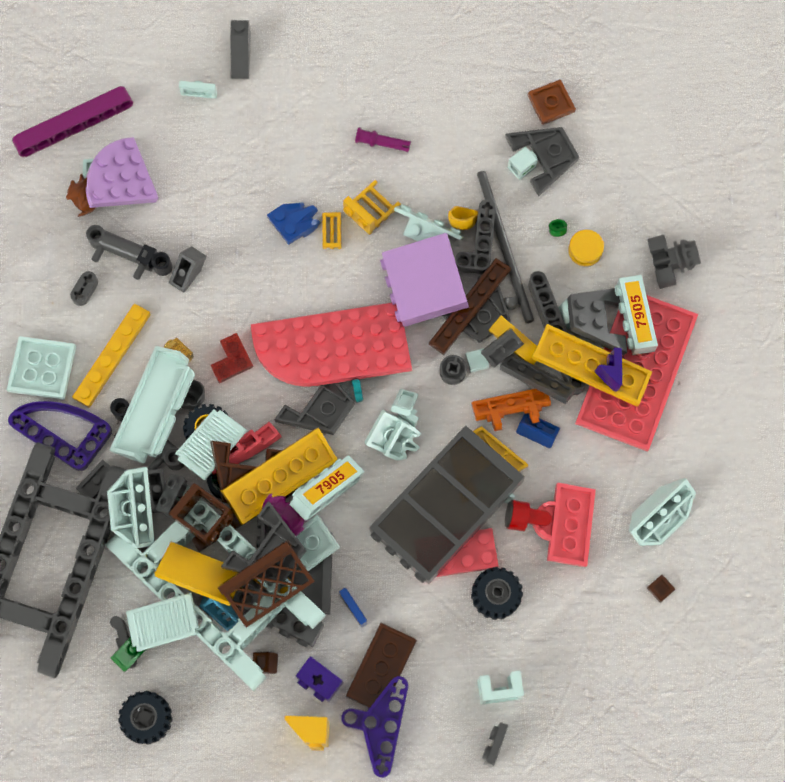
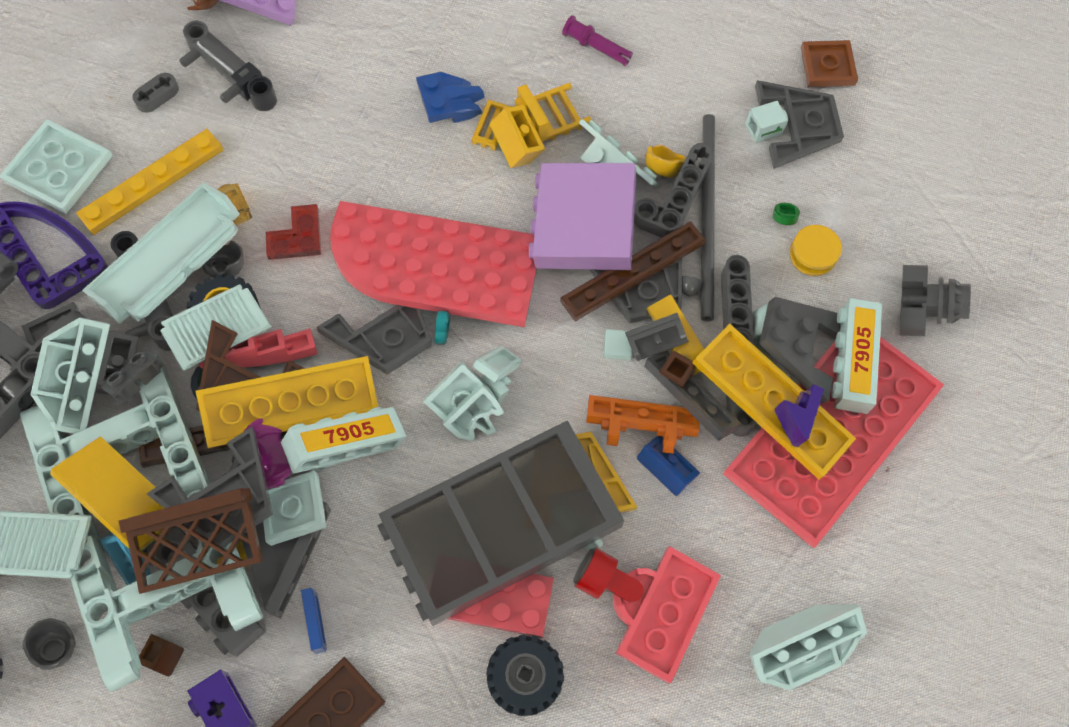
camera: 15 degrees right, 5 degrees down
dark grey slope [169,246,207,293] -> none
reddish brown window [169,483,234,546] -> none
dark grey wheel [440,355,467,385] -> none
none -> dark grey hair [22,618,76,670]
none -> yellow brick [490,105,545,168]
none -> reddish brown slope [659,350,697,388]

